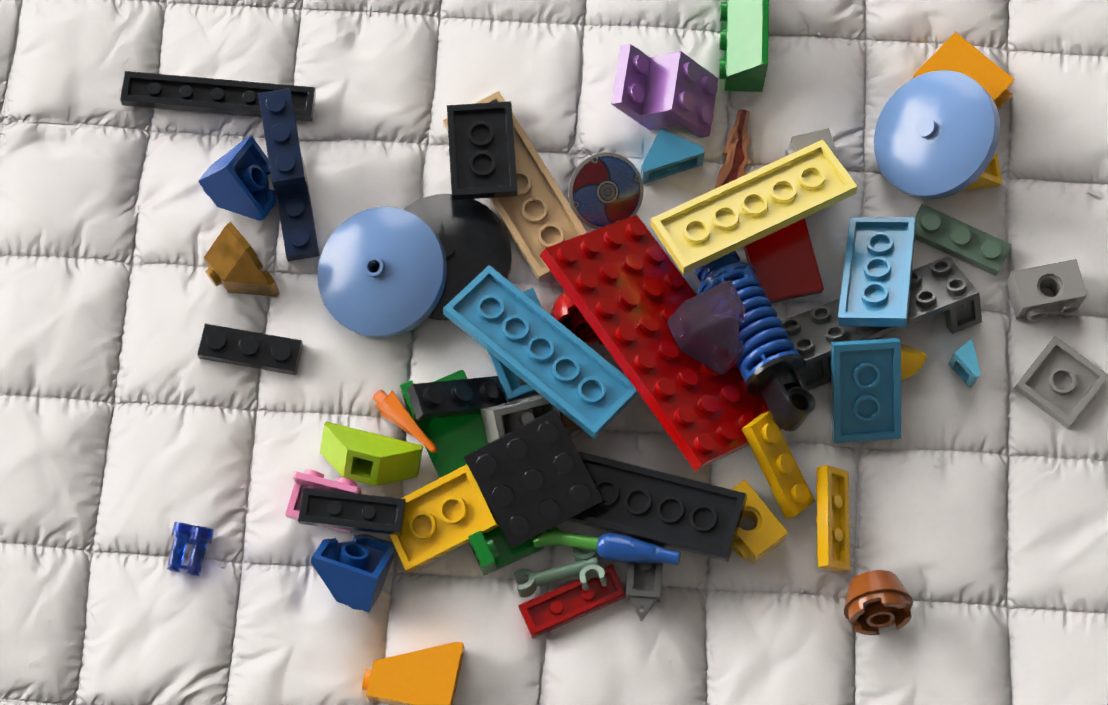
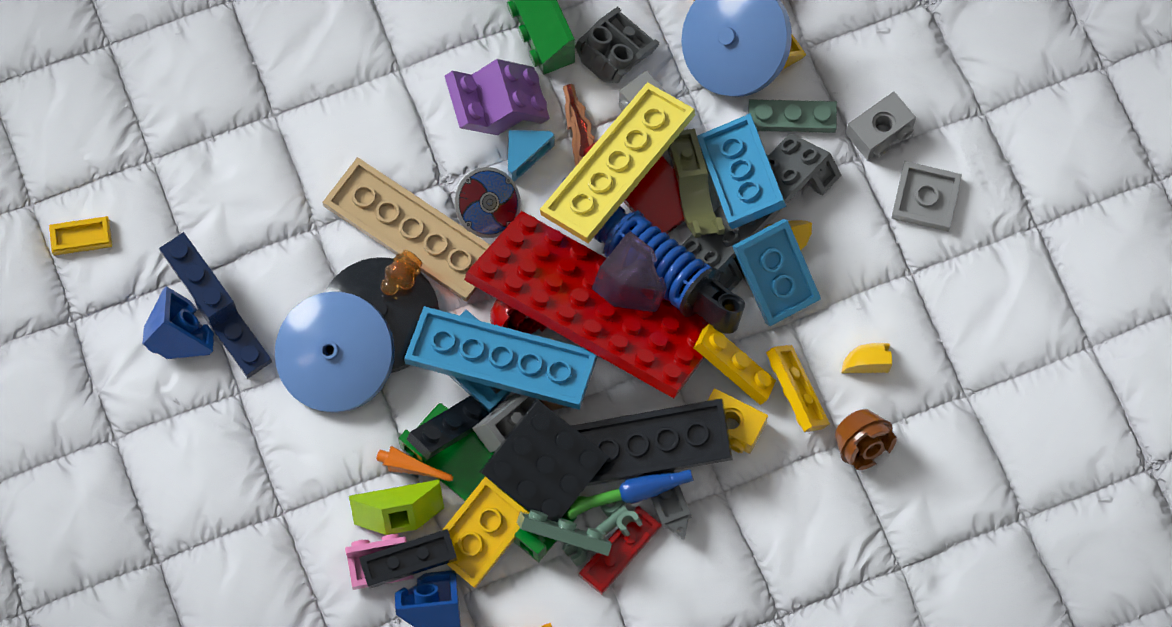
camera: 25 degrees left, 0 degrees up
black plate [120,71,316,122] -> none
black plate [197,324,303,375] -> none
pearl gold slope [204,222,279,297] -> none
black plate [447,101,518,200] -> none
medium azure slope [948,339,981,387] -> none
none -> yellow tile [49,216,112,256]
none -> clear orange piece [381,250,422,296]
none -> sand green plate [516,510,612,556]
none -> dark grey slope [575,6,660,83]
none -> olive piece [668,128,725,238]
none -> yellow brick [841,343,892,373]

